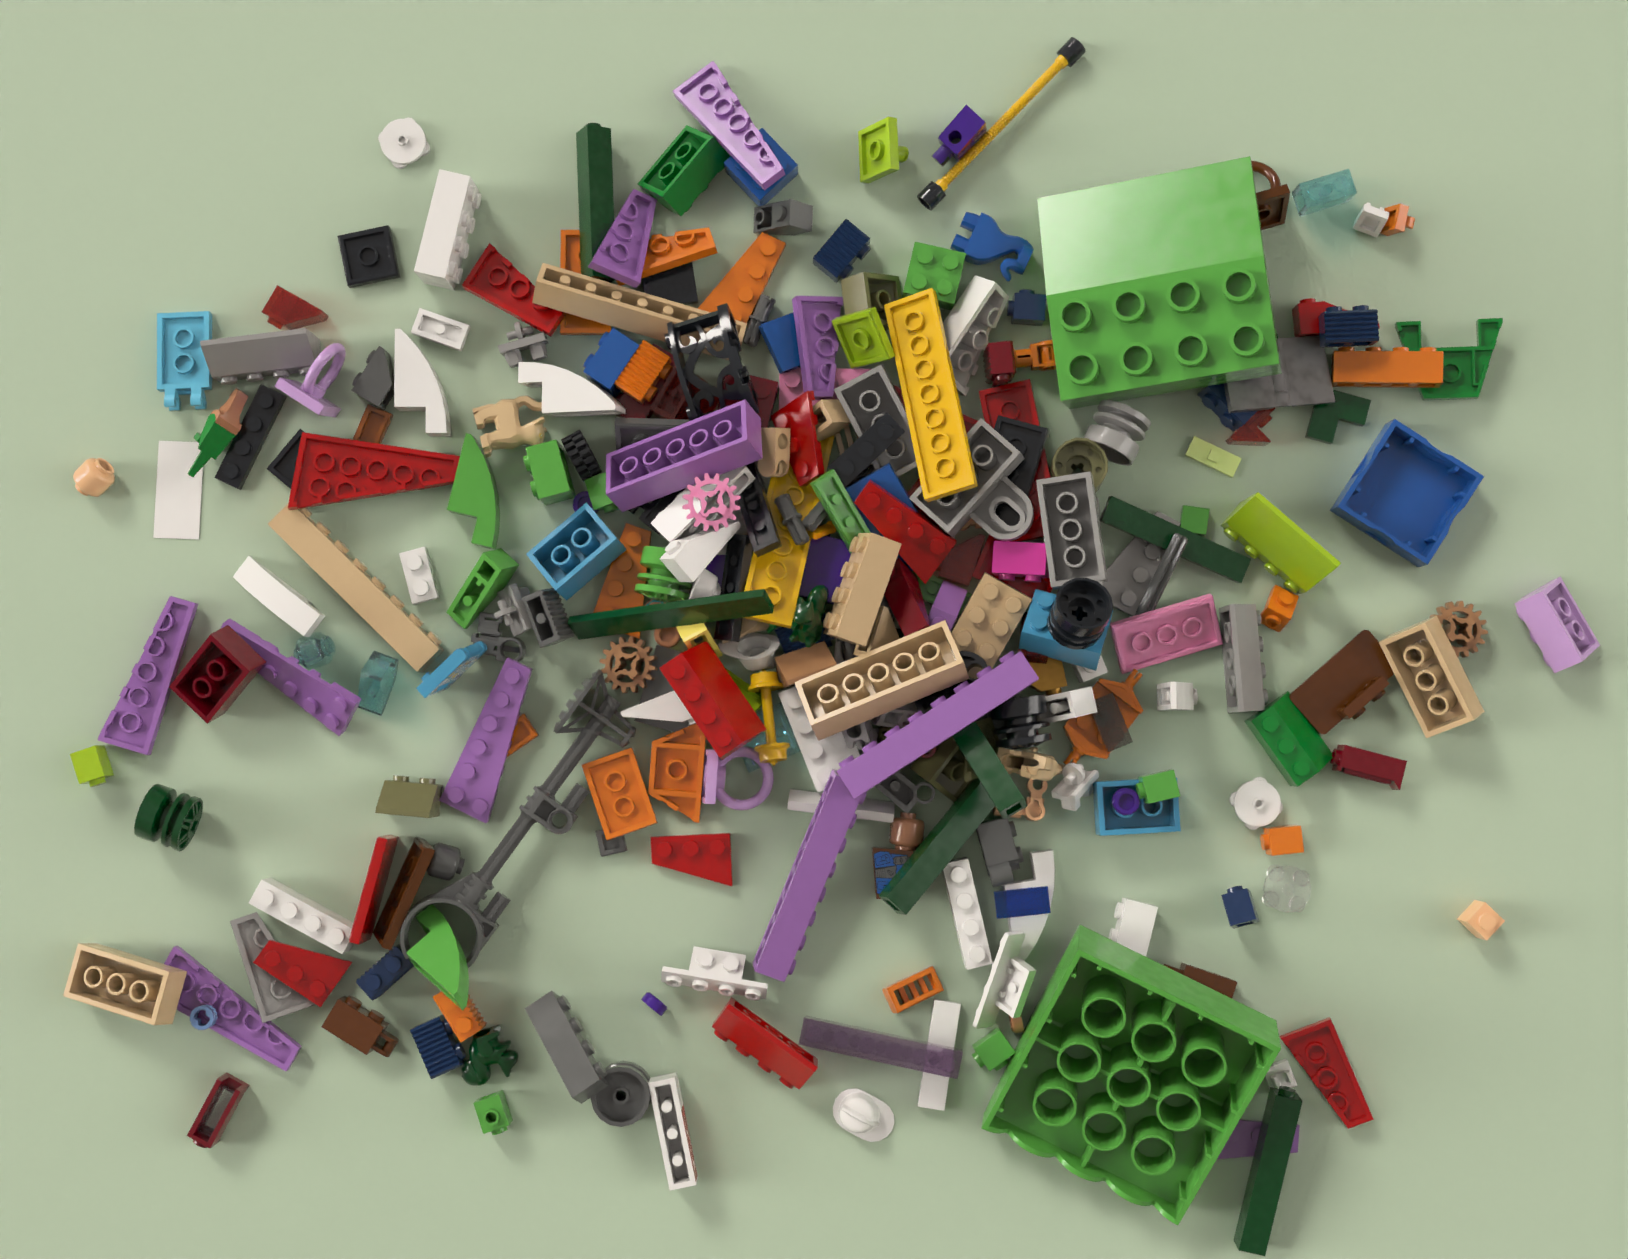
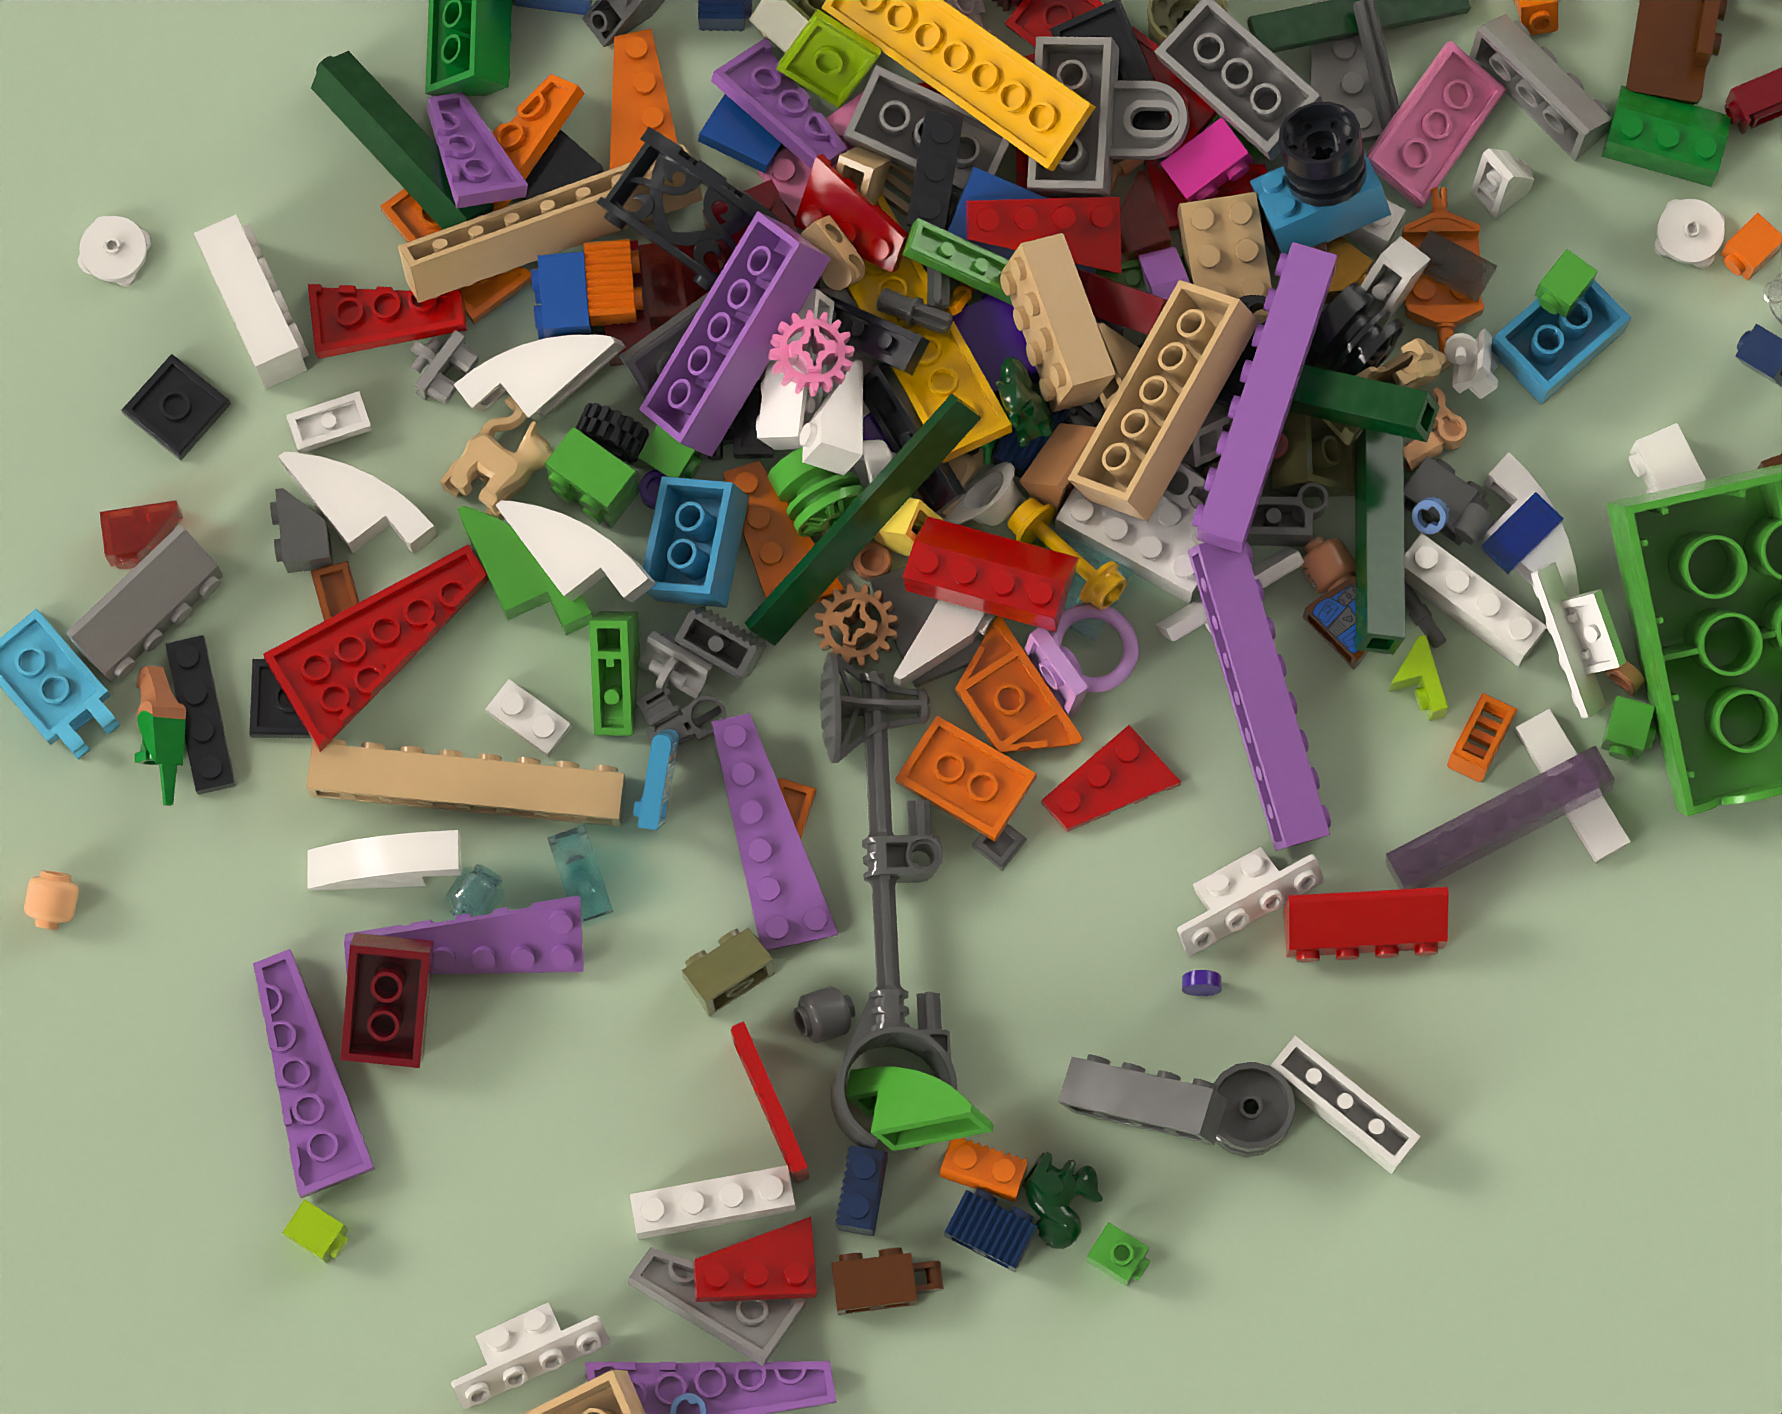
camera: 40 degrees left, 10 degrees down
dark green wheel [134,784,203,851] -> none
white sticker [153,441,203,539] -> none
lavender tile [274,343,346,417] -> none
reddish brown tile [373,836,435,950] -> none
dark grey axle [742,294,776,347] -> none
white piece [833,1088,894,1142] -> none
dark purple tile [1112,788,1140,815] -> none
none -> white bracket [451,1302,610,1409]
none -> white slope [496,500,657,603]
none -> lime slope [1388,635,1448,721]
none -> dark grey piece [1405,582,1446,648]
none -> medium blue bush [1412,497,1450,534]

